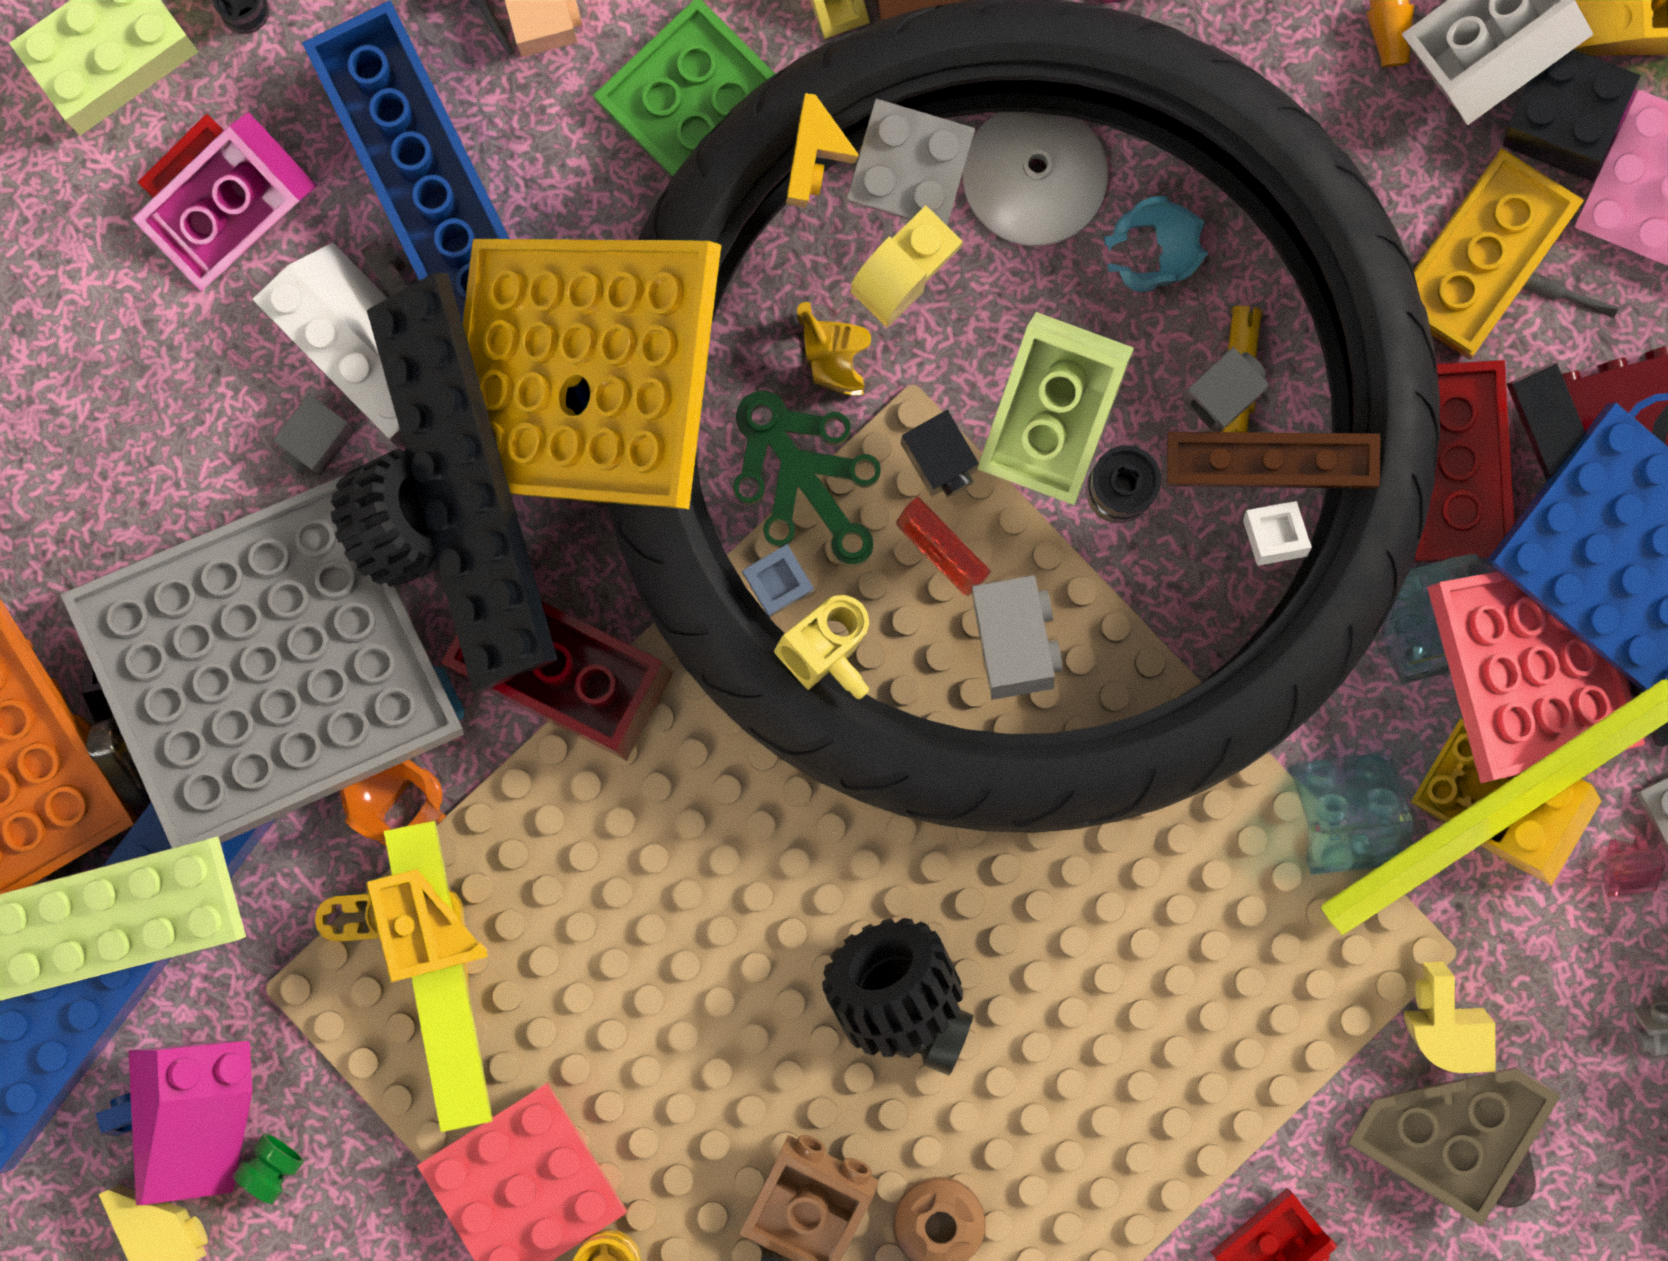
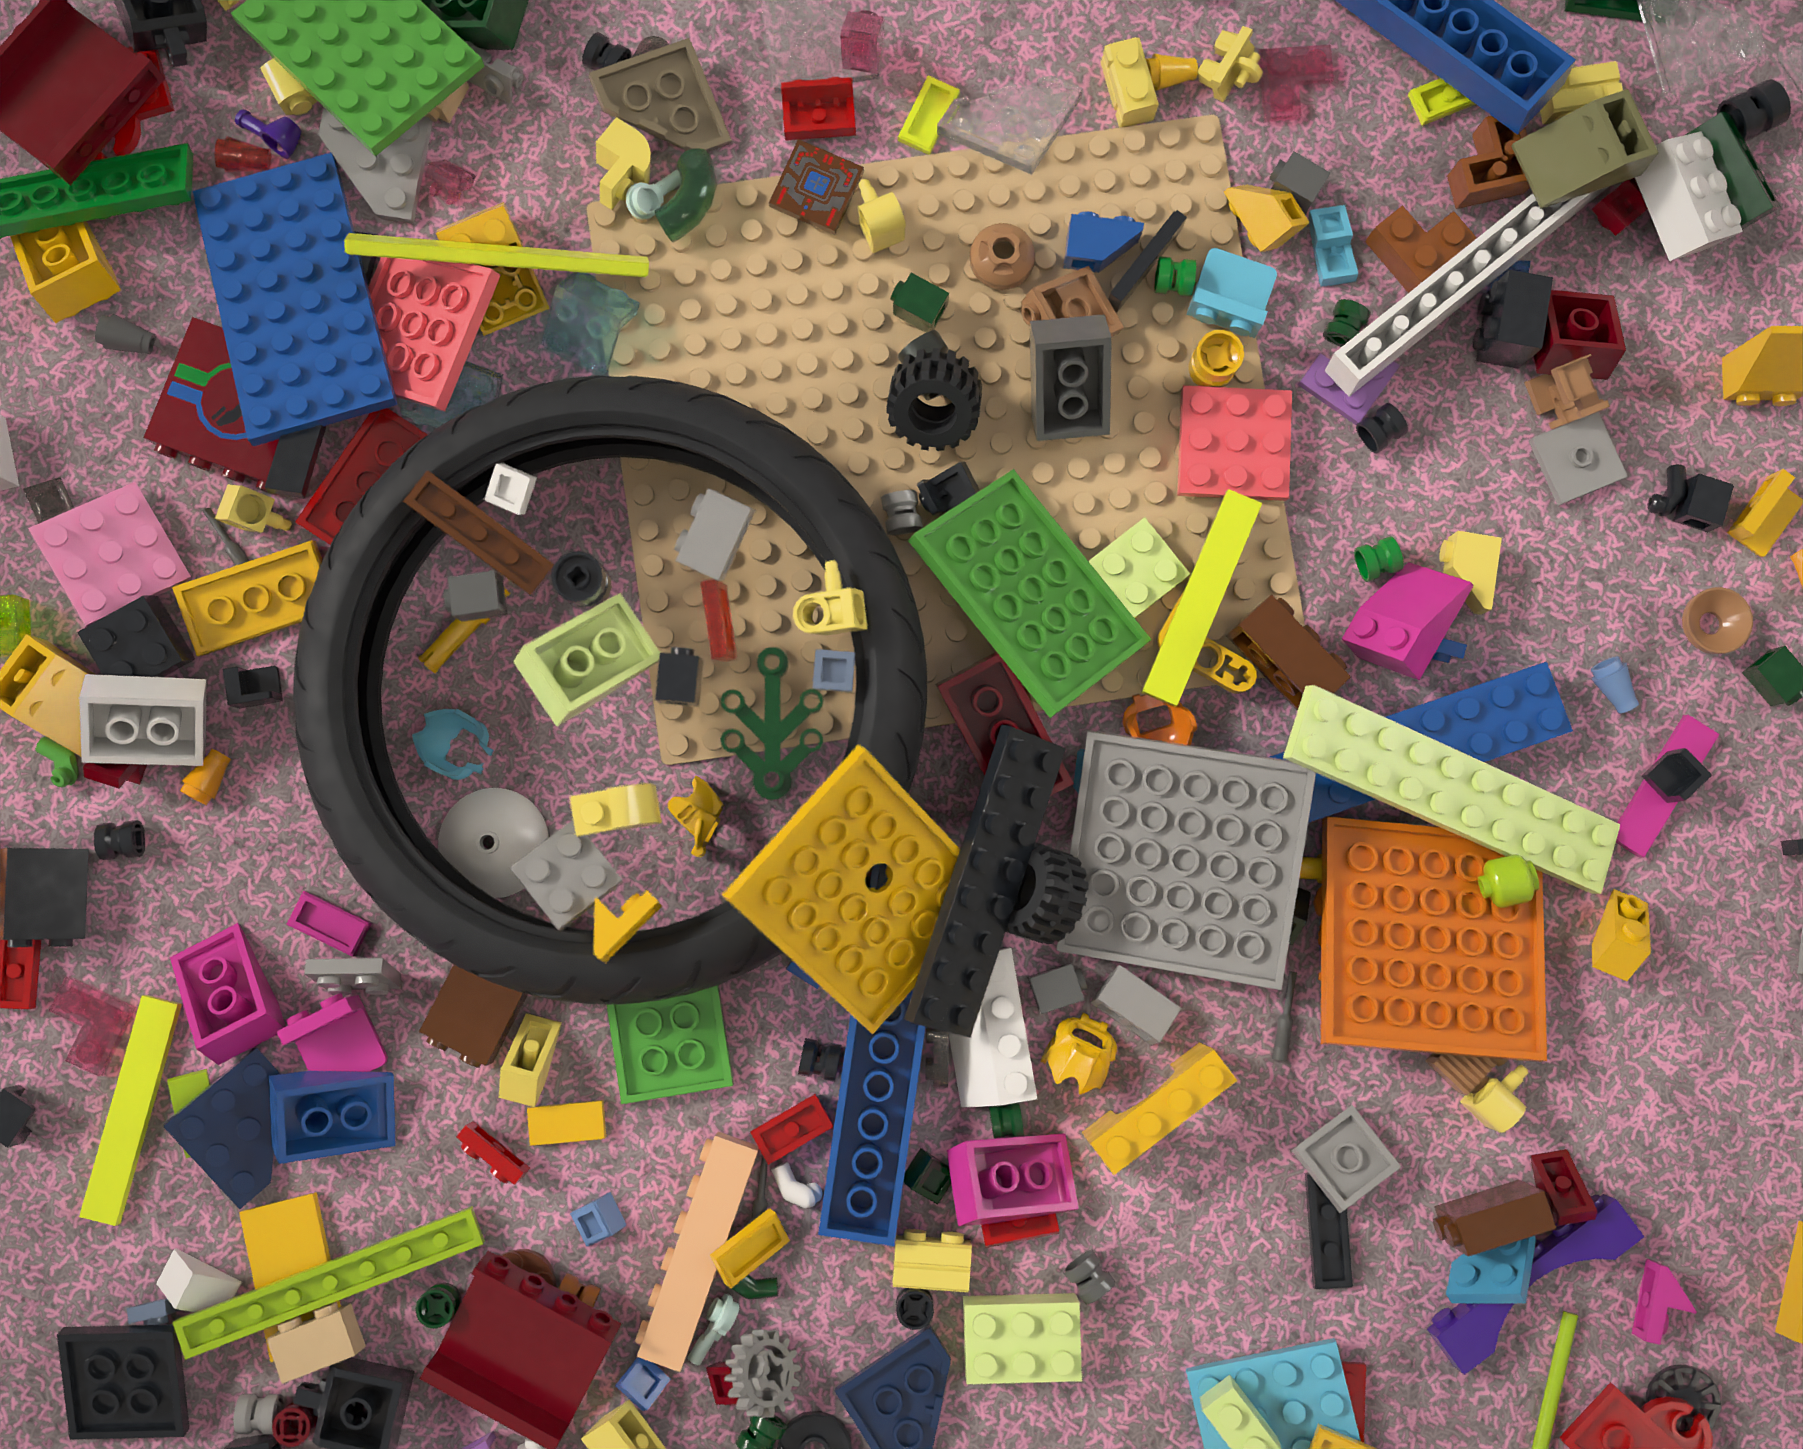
camera: 145 degrees left, 0 degrees up
clear smoke plate [86,717,151,807] -> none
yellow wing [365,869,488,983] -> none
none -> light yellow piece [215,484,292,533]
none -> black panel [223,666,283,709]
none -> black wheel [582,32,631,71]
none -> light aqua plate [626,170,685,220]
none -> clear green cylinder [655,148,717,243]
none -> red plate [750,1093,834,1165]
none -> reddish brown tile [769,139,864,235]
none -> white arm [771,1161,823,1208]
none -> black wheel [798,1038,842,1082]
none -> light yellow piece [858,179,906,253]
none -> light grey wheel [881,490,923,535]
none -> dark green brick [890,272,949,333]
none -> light yellow brick [893,1229,972,1292]
none -> dark green slope [903,1148,951,1205]
none -> bright green plate [908,469,1152,718]
none -> black bracket [917,461,980,516]
none -> dark green wheel [989,1102,1024,1139]
none -> dark grey brick [1030,314,1112,441]
none -> yellow helmet [1040,1012,1118,1095]
none -> dark grey wheel [1063,1250,1116,1305]
none -> yellow arch [1081,1042,1238,1175]
none -> yellowish green plate [1088,517,1190,618]
none -> light grey hinge [1090,965,1182,1046]
none -> reddish brown brick [1226,594,1351,711]
none -> dark grey piece [1272,971,1297,1062]

